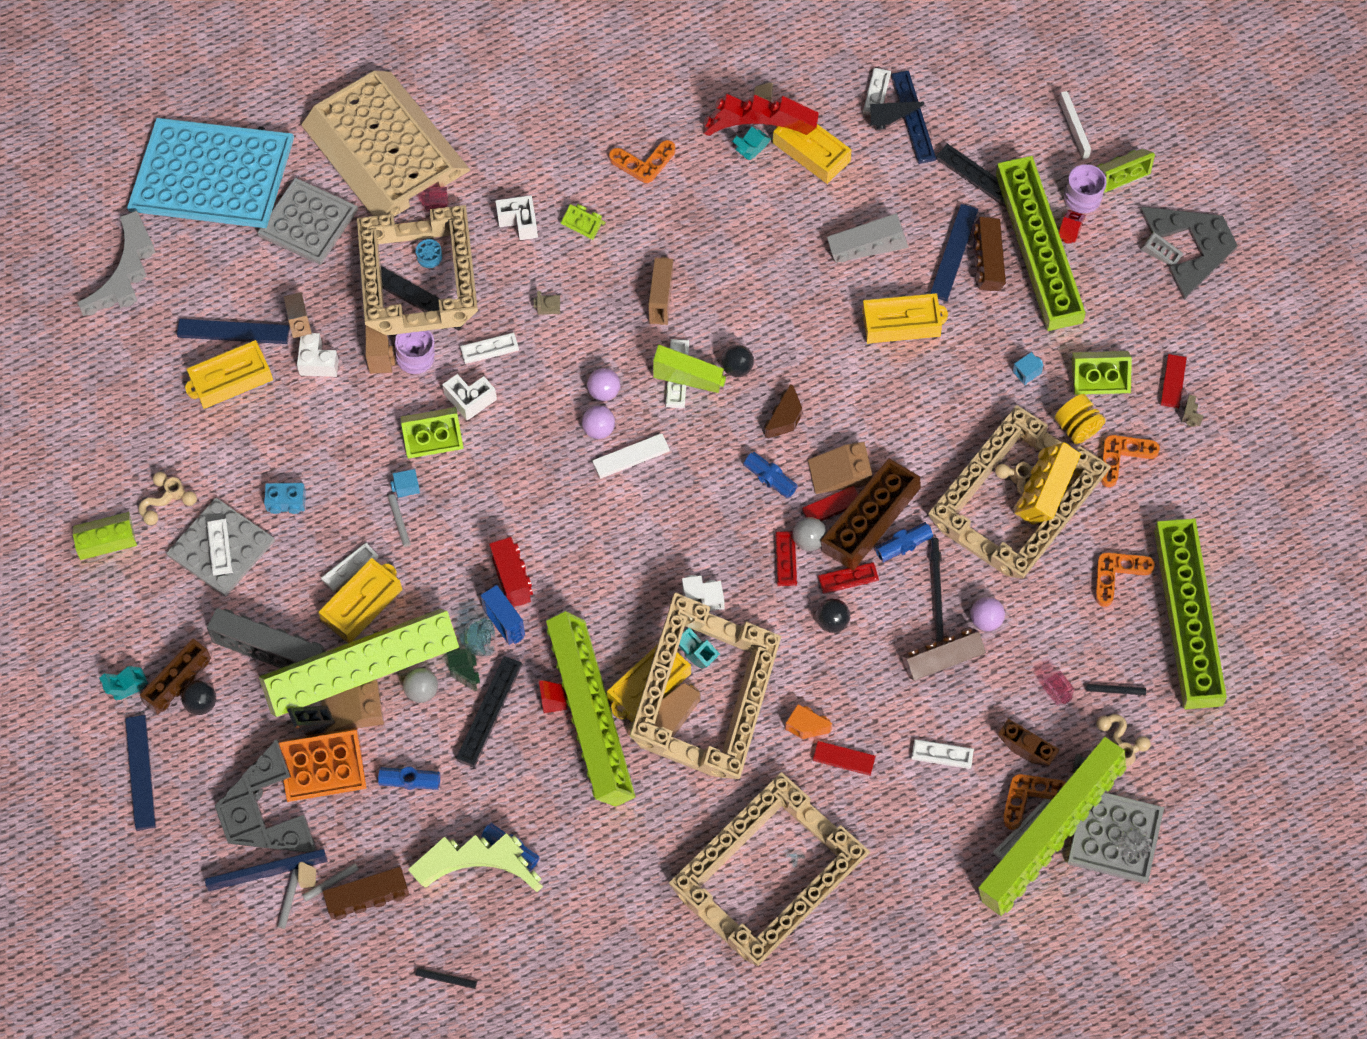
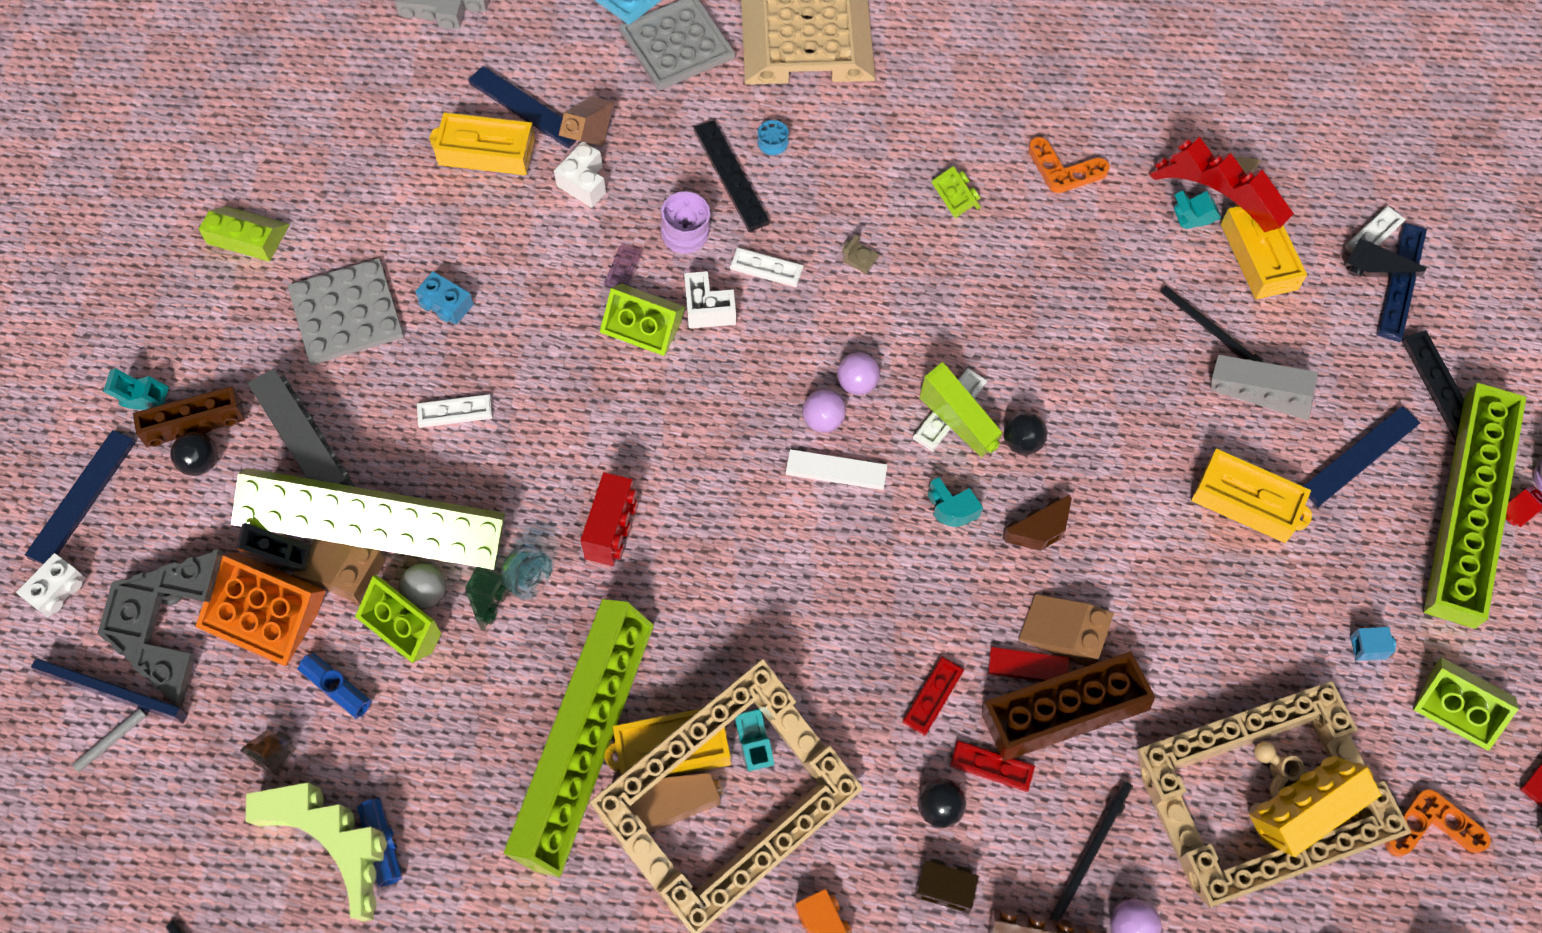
camera: 30 degrees right, 0 degrees up
tan piece [138,472,197,526] -> none
white tile [207,518,233,576] -> none
tan slope [298,862,316,888] -> none
light grey bar [302,863,359,902] -> none
yellow piece [318,558,402,643] -> none
reddish brown brick [322,866,410,920] -> none
tan slope [357,205,478,336] -> none
medium nougat slope [366,325,396,374] -> none
light grey bar [388,494,411,547] -> none
dark azure brick [390,469,420,498] -> none
clear pink brick [422,187,448,212] -> none
black plate [456,656,522,768] -> none
blue window [481,585,525,645] -> none
white brick [496,195,538,240] -> none
red slope [539,680,567,713] -> none
medium nougat slope [649,257,673,325] -> none
white brick [682,575,724,611] -> none
blue piece [744,452,798,498] -> none
light grey piece [793,517,827,551] -> none
blue piece [875,522,933,563] -> none
reddish brown brick [972,217,1006,291] -> none
yellow wheel [1054,394,1106,444] -> none
none -> white brick [16,553,86,618]
none -> clear smoke slope [240,730,296,777]
none -> lime slope [355,575,441,663]
none -> clear purple tile [604,245,642,288]
none -> dark brown brick [914,859,979,913]
none -> teal brick [928,477,983,527]
none -> black bar [1160,285,1264,362]

